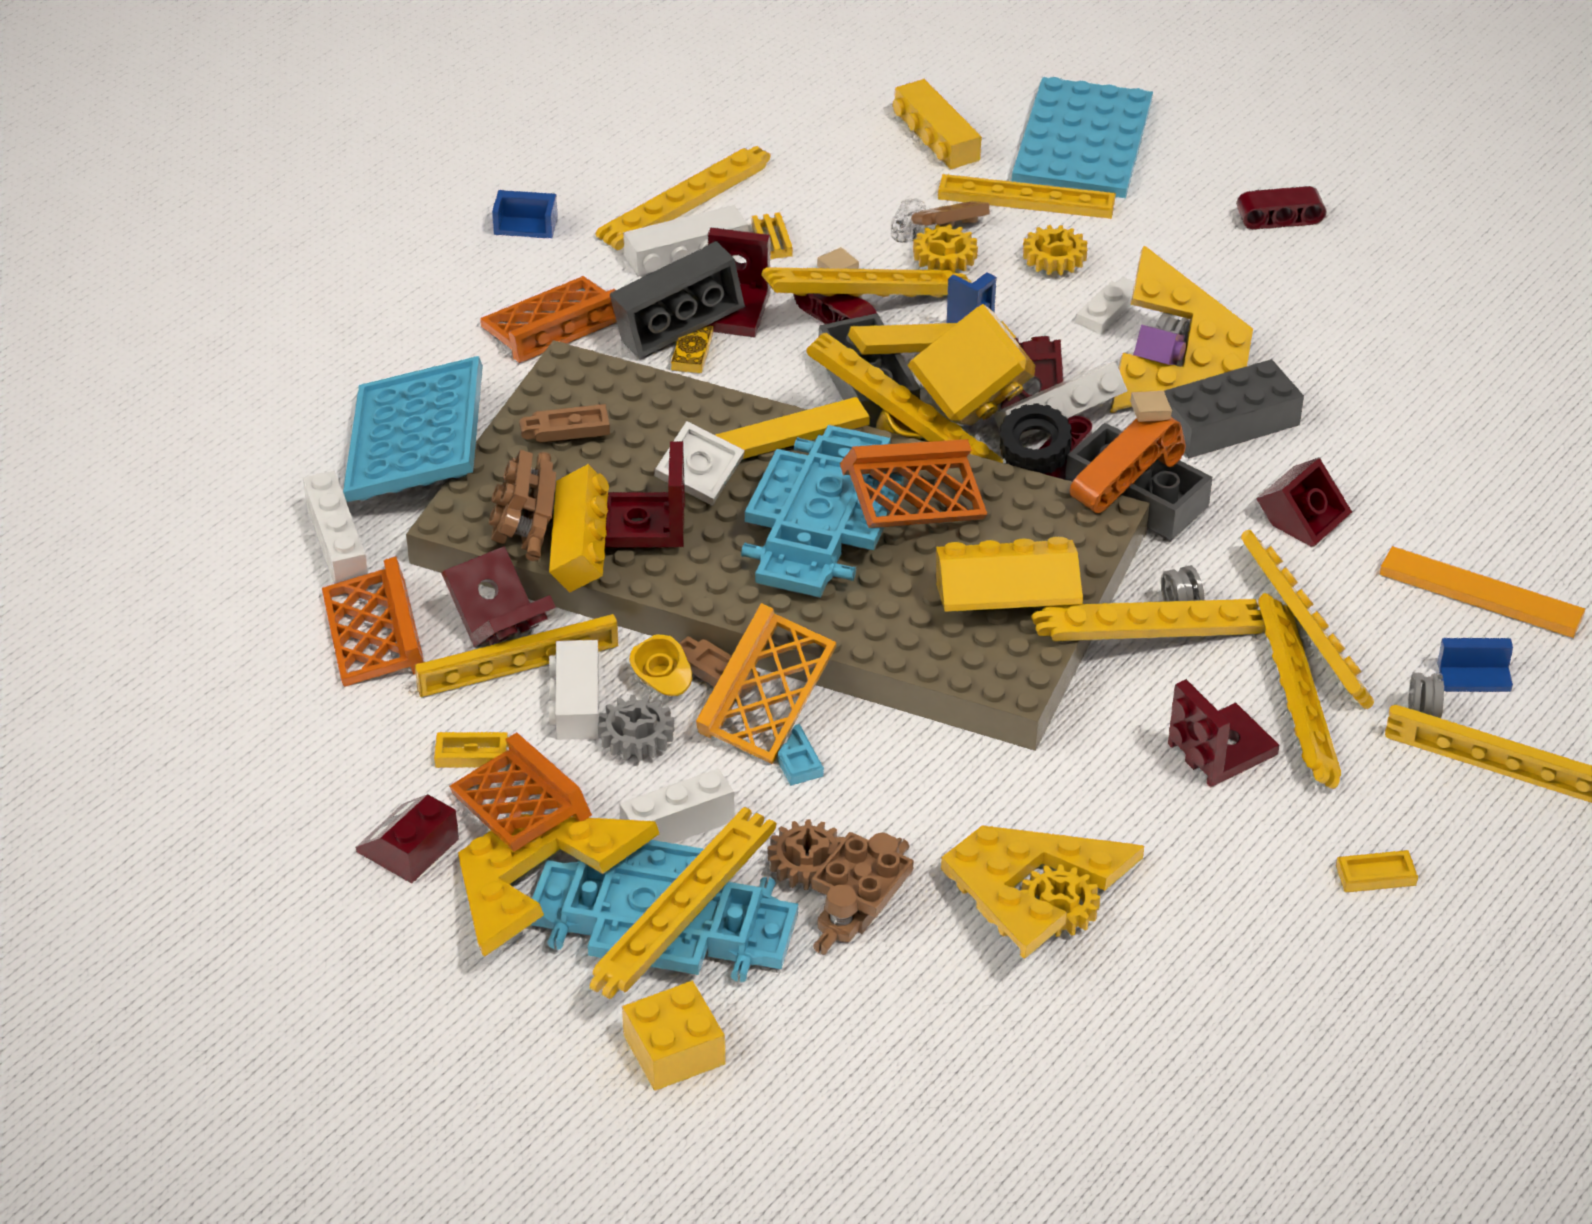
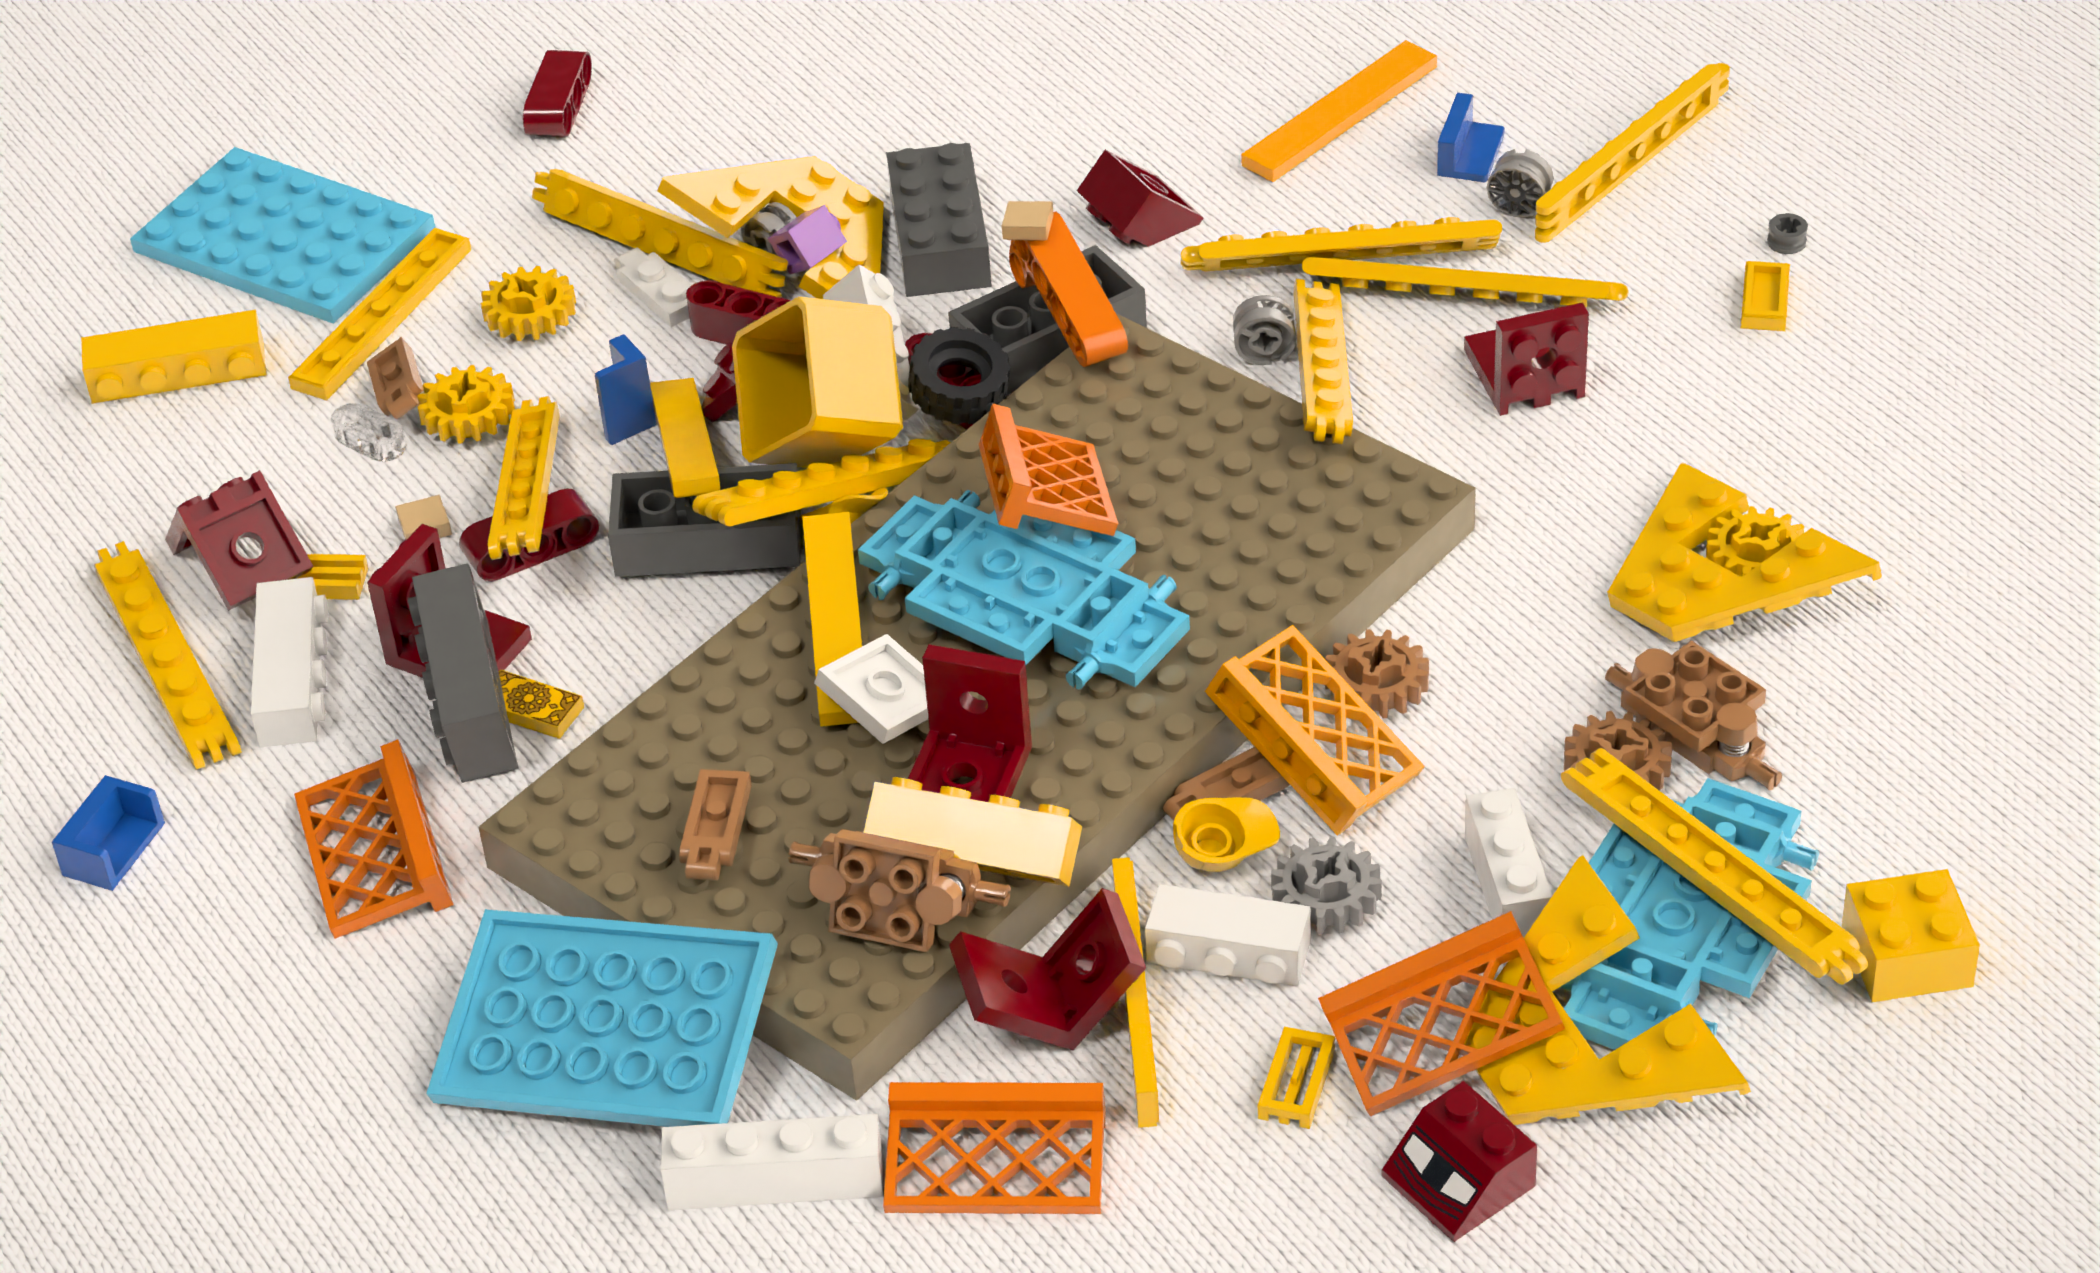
camera: 70 degrees left, 0 degrees up
medium azure tile [778,724,824,786] -> none
yellow slope [936,537,1083,612] -> none
none -> dark red bracket [165,470,313,611]
none -> yellow hinge [532,169,788,298]
none -> dark red beam [686,280,791,345]
none -> medium nougat gear [1324,629,1429,718]
none -> dark grey bush [1767,213,1808,254]

